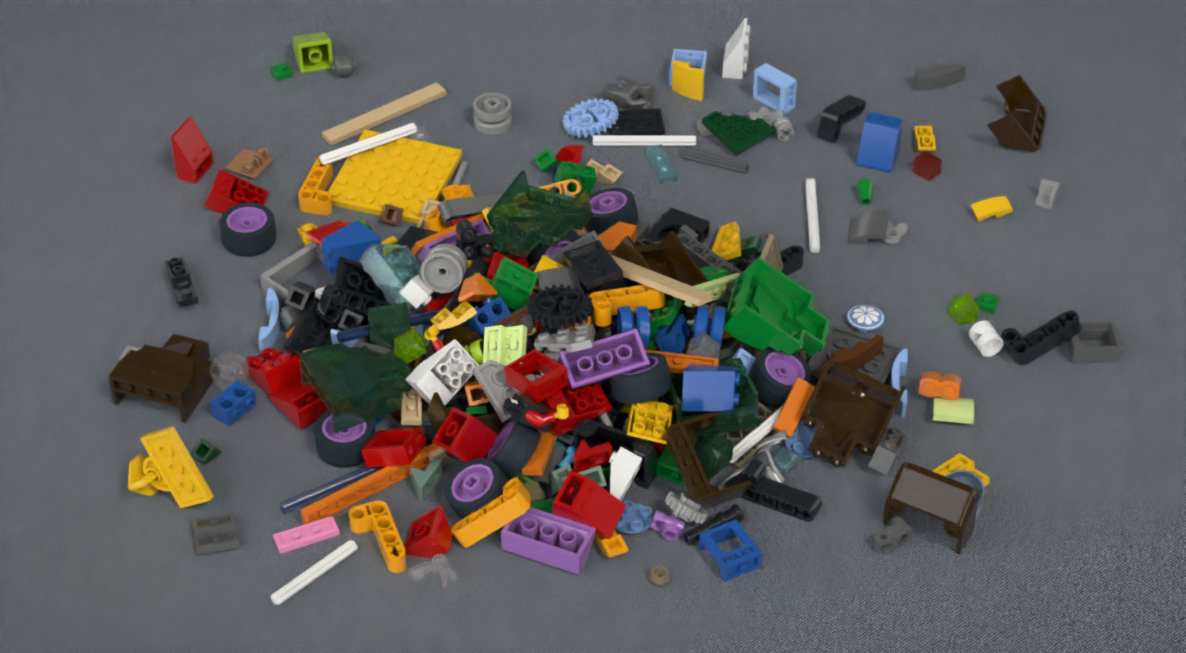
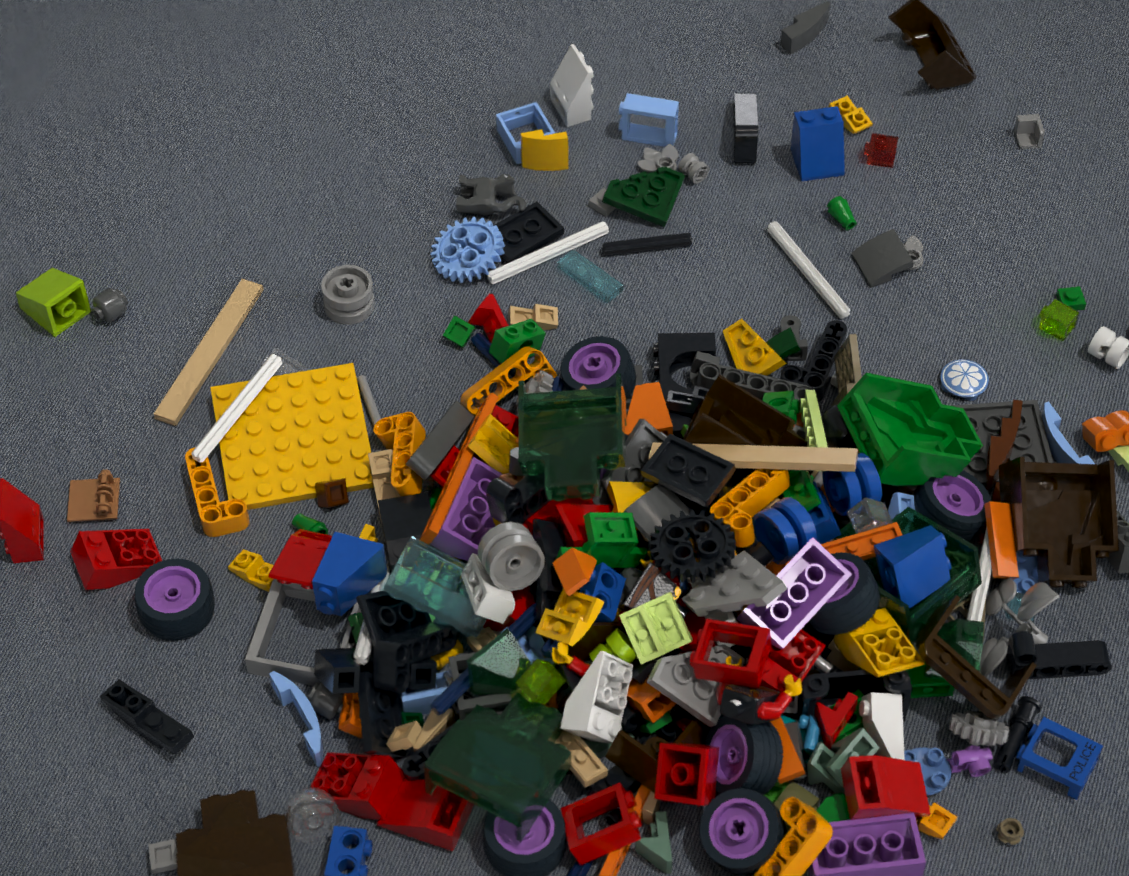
camera: 30 degrees left, 10 degrees up
green plate [270,63,293,81] -> none
yellow slope [971,196,1013,222] -> none

